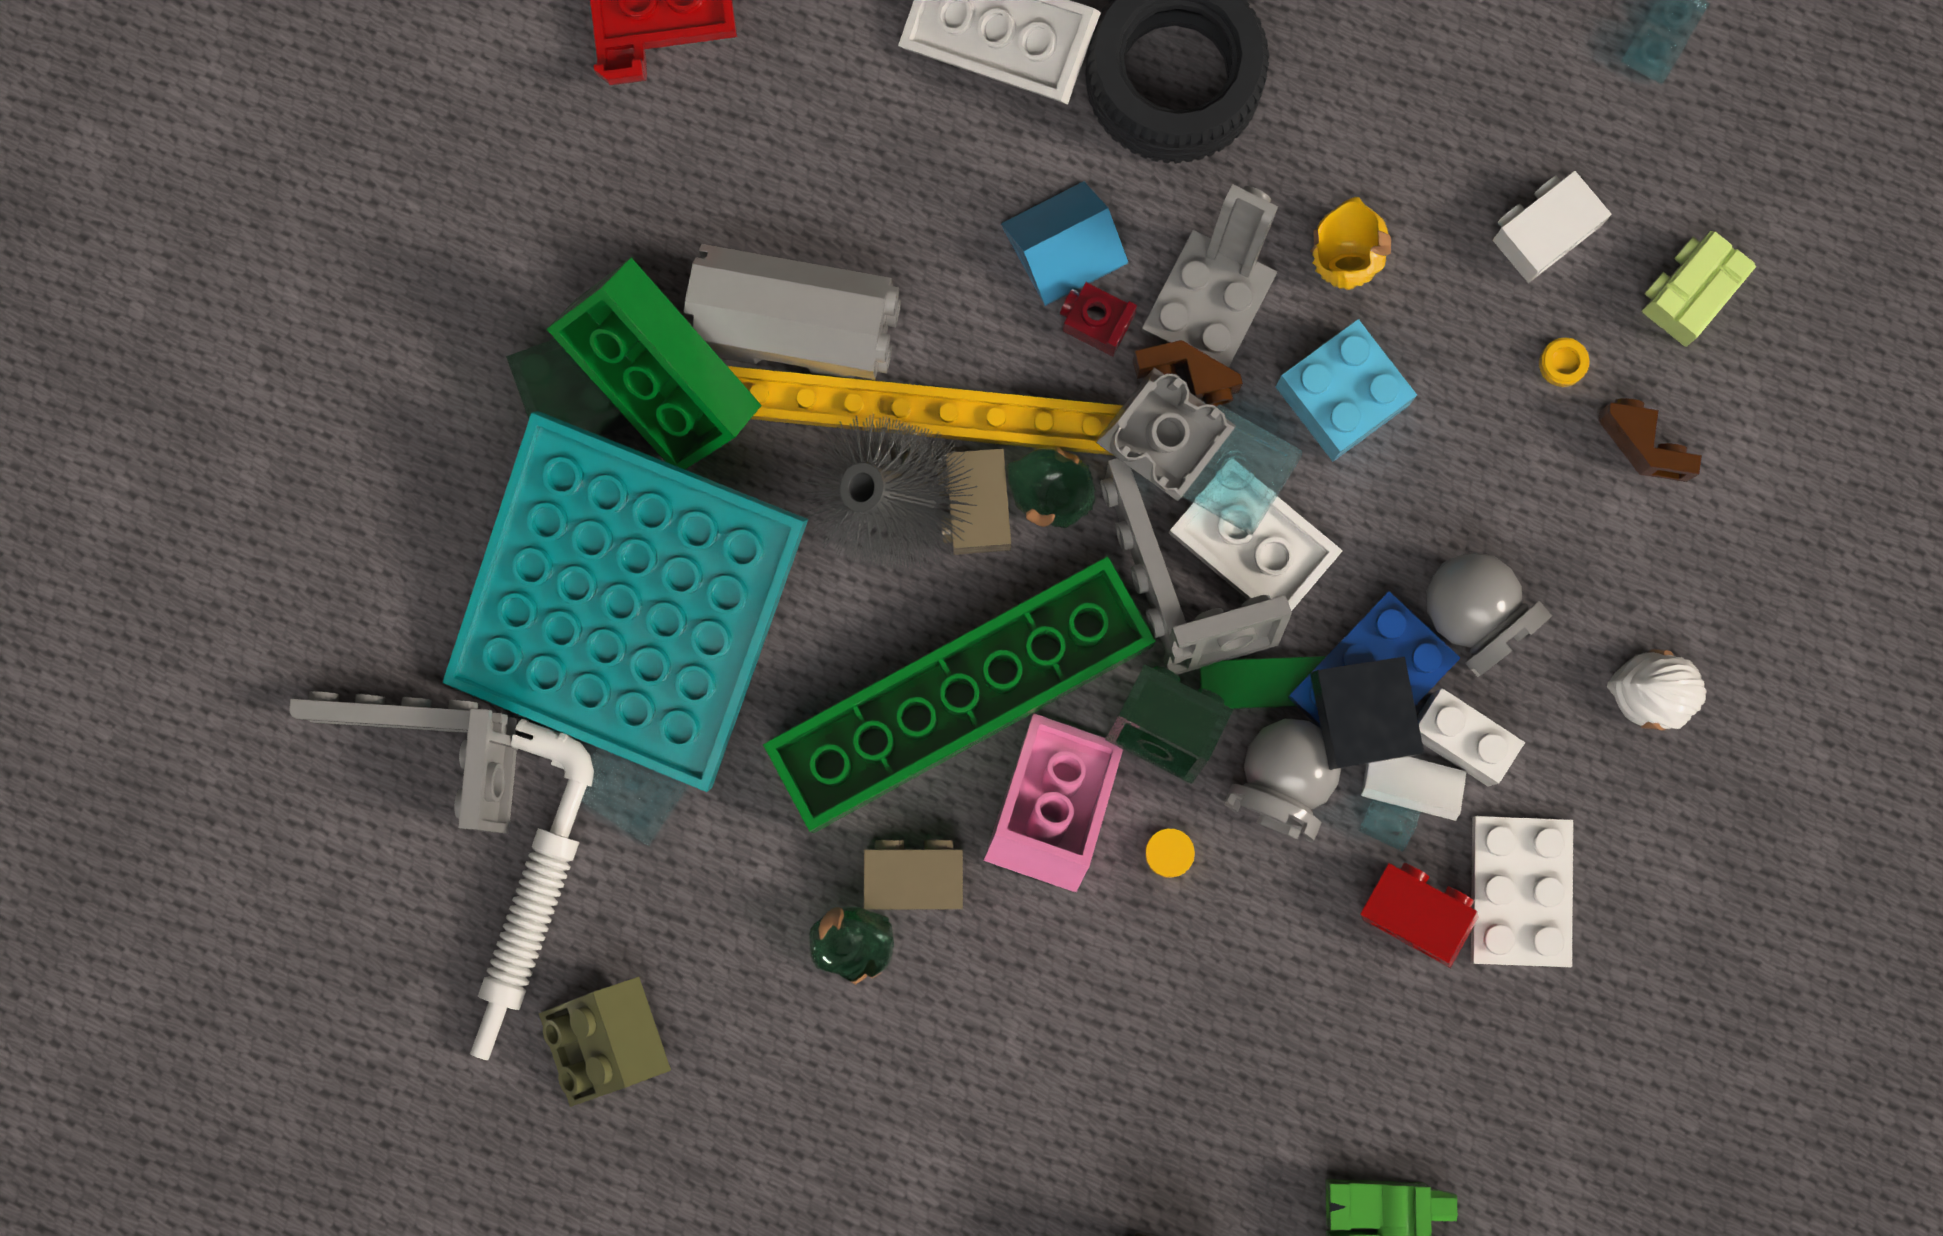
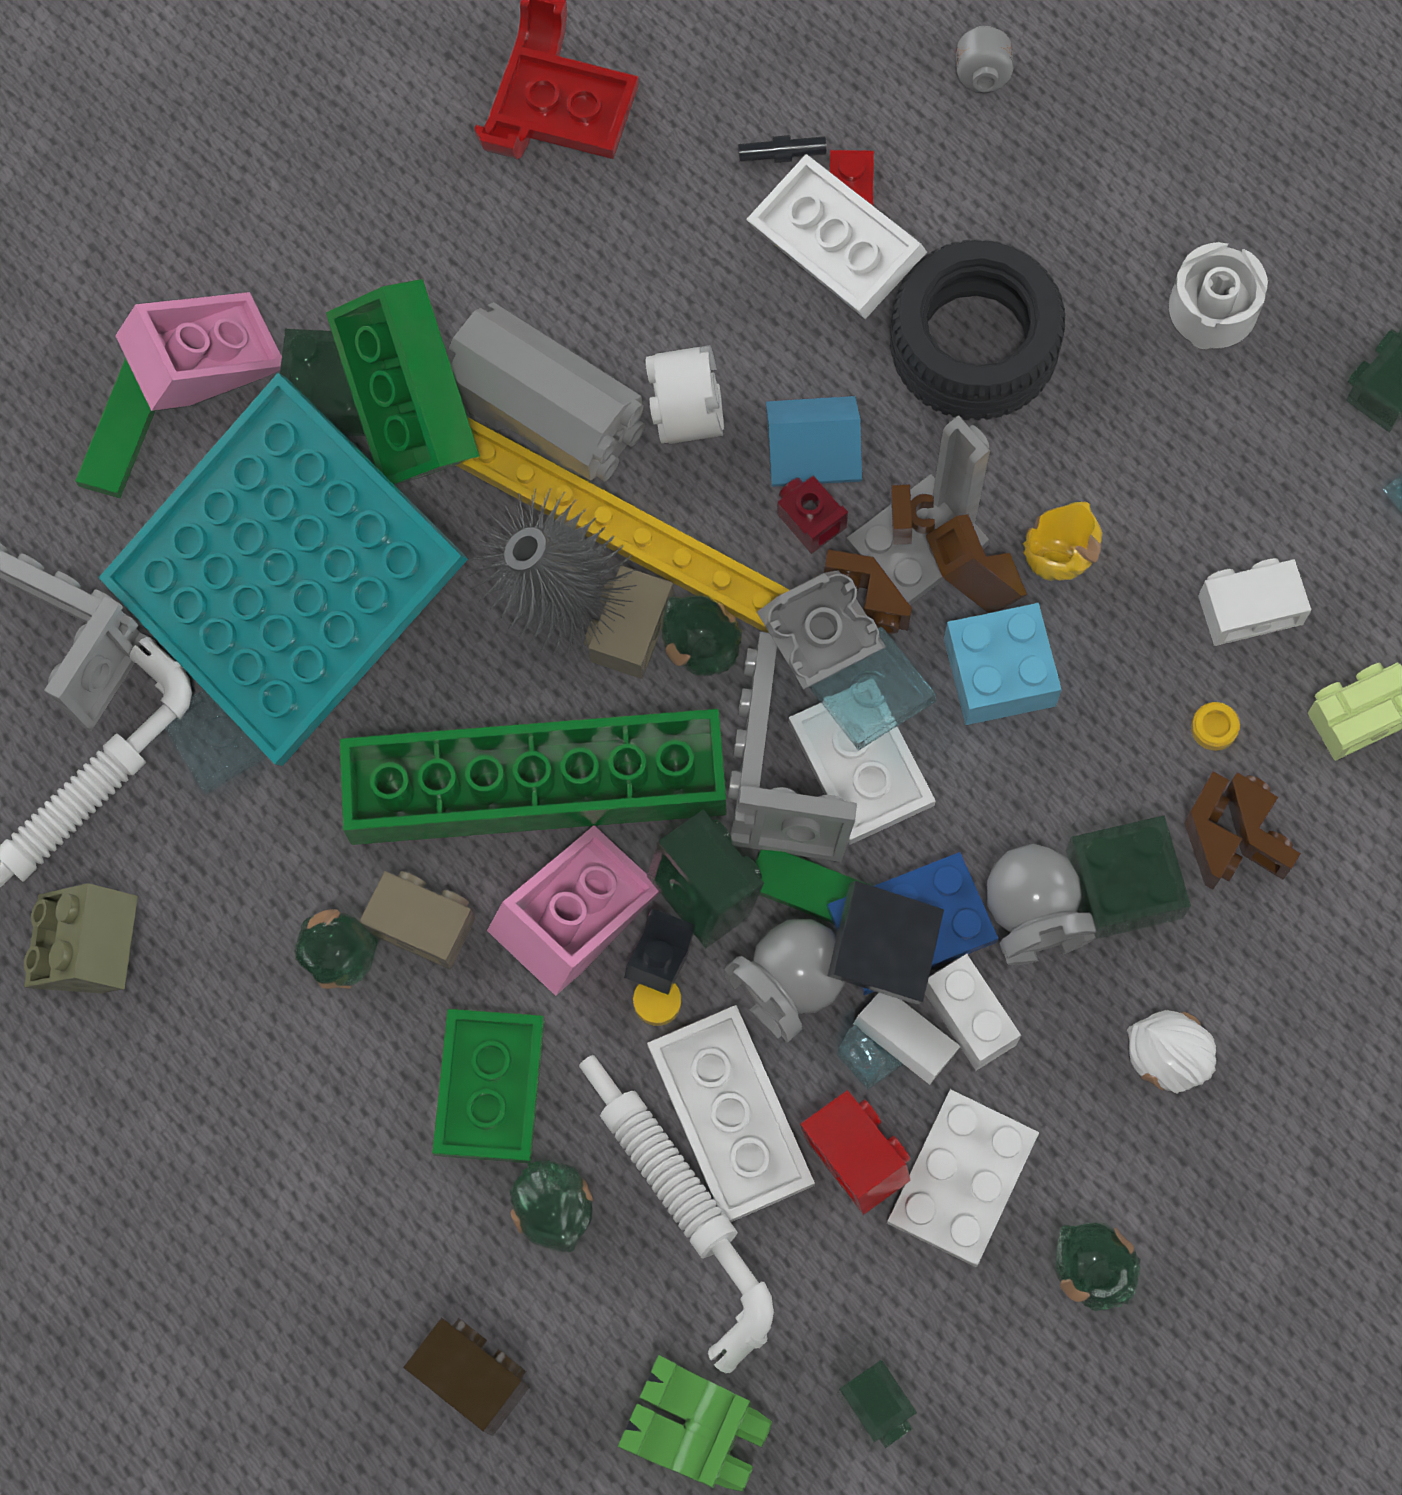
camera: 25 degrees right, 10 degrees down
none -> green tile [75,357,156,498]
none -> bright pink slope [116,292,286,411]
none -> green plate [432,1009,545,1163]
none -> clear green hair [510,1159,593,1252]
none -> white piece [579,1055,774,1373]
none -> black bracket [624,909,695,995]
none -> white brick [646,345,724,444]
none -> white plate [647,1005,815,1222]
none -> clear green brick [836,1360,917,1449]
none -> reddish brown tile [891,484,935,545]
none -> reddish brown slope [926,514,1027,613]
none -> clear green hair [1054,1221,1141,1311]
none -> clear green brick [1065,815,1191,940]
none -> reddish brown slope [1184,771,1243,889]

